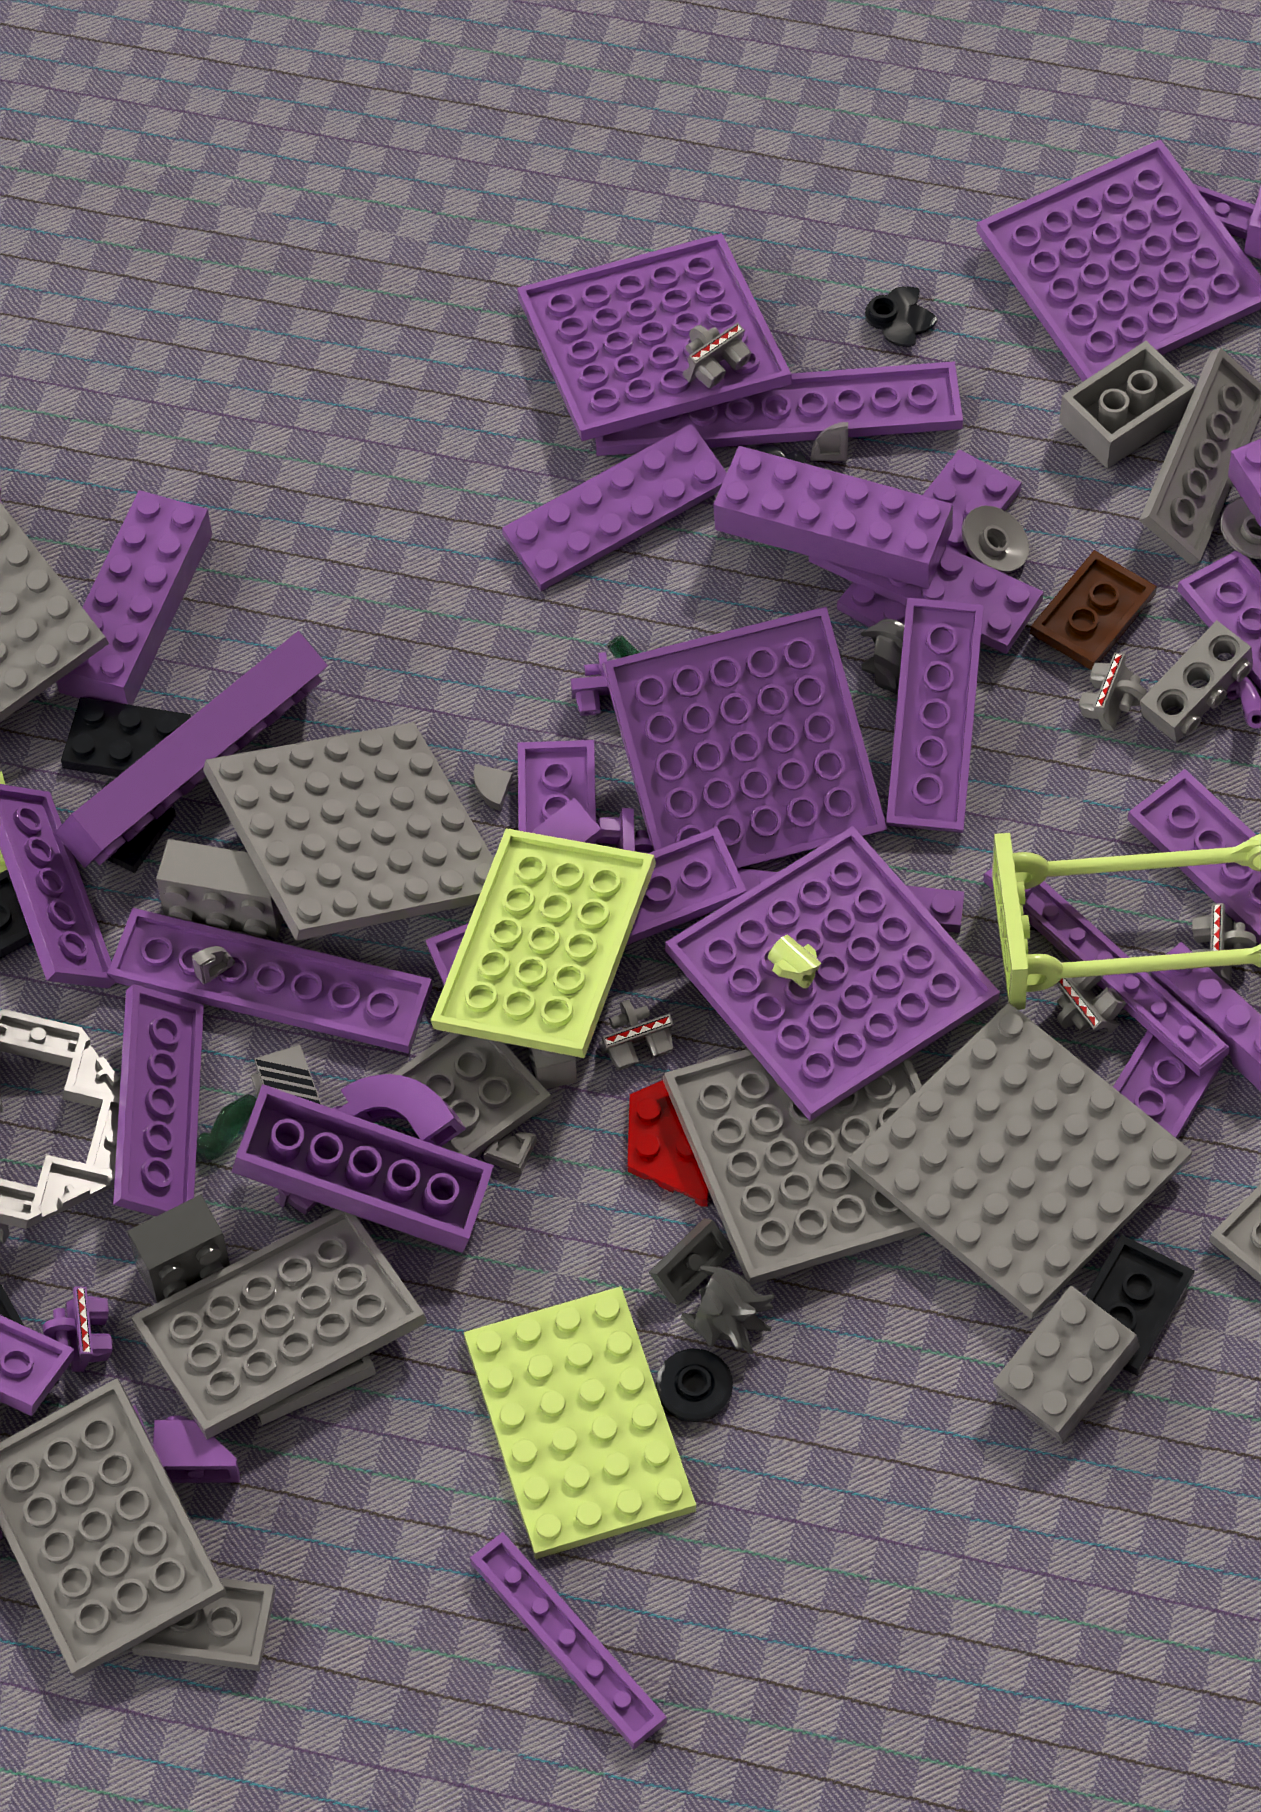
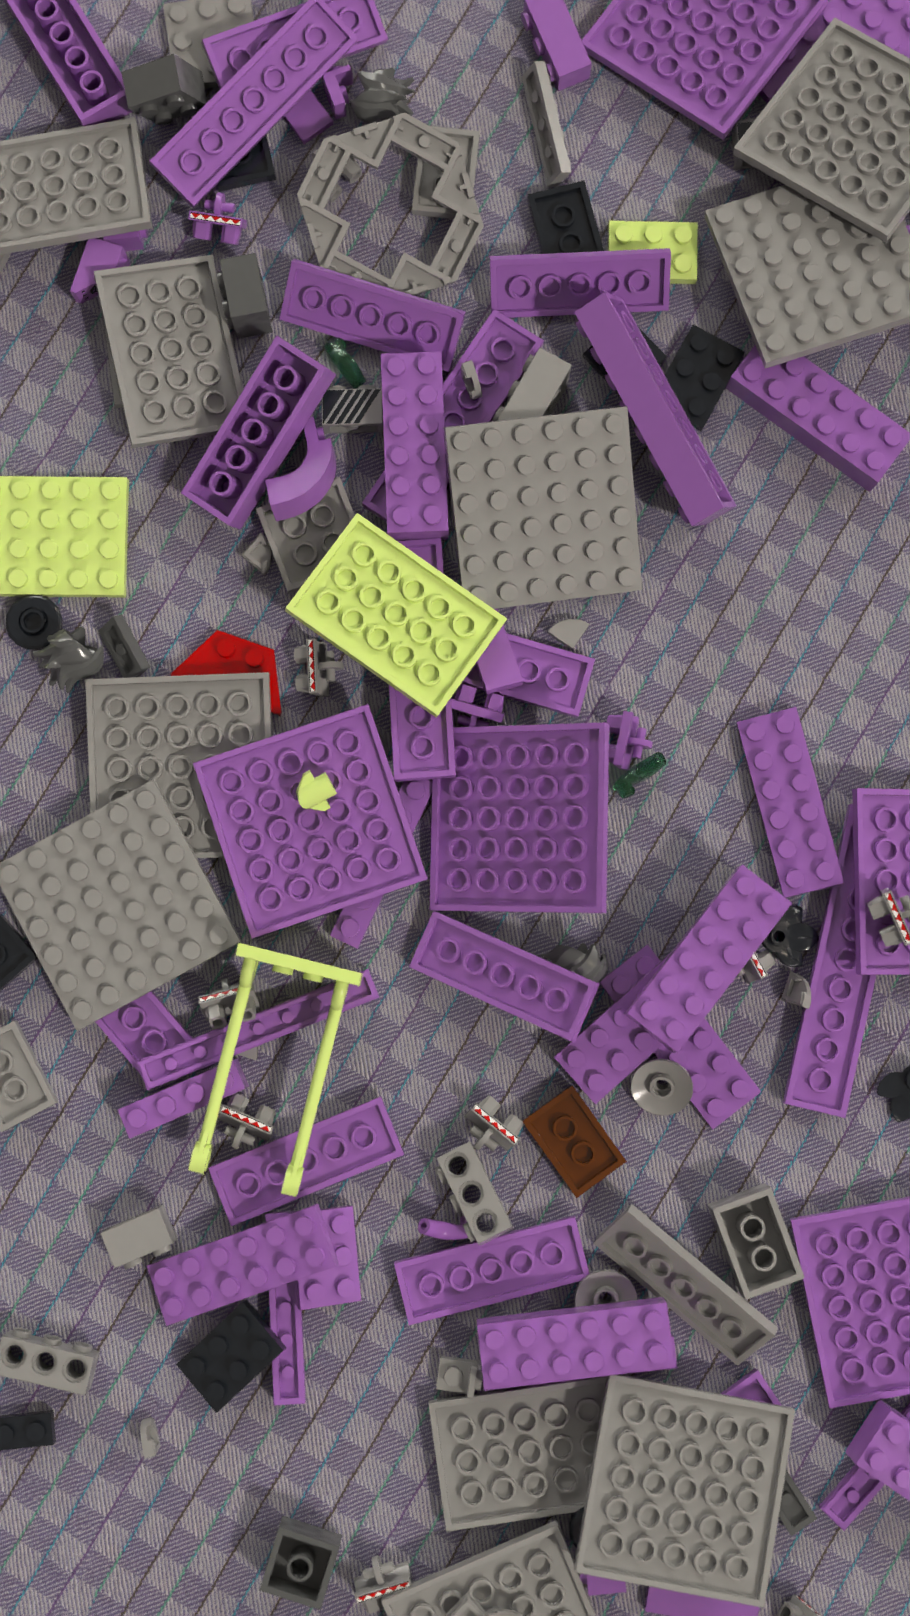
camera: 105 degrees right, 25 degrees up
none -> medium lavender brick [381,351,449,541]

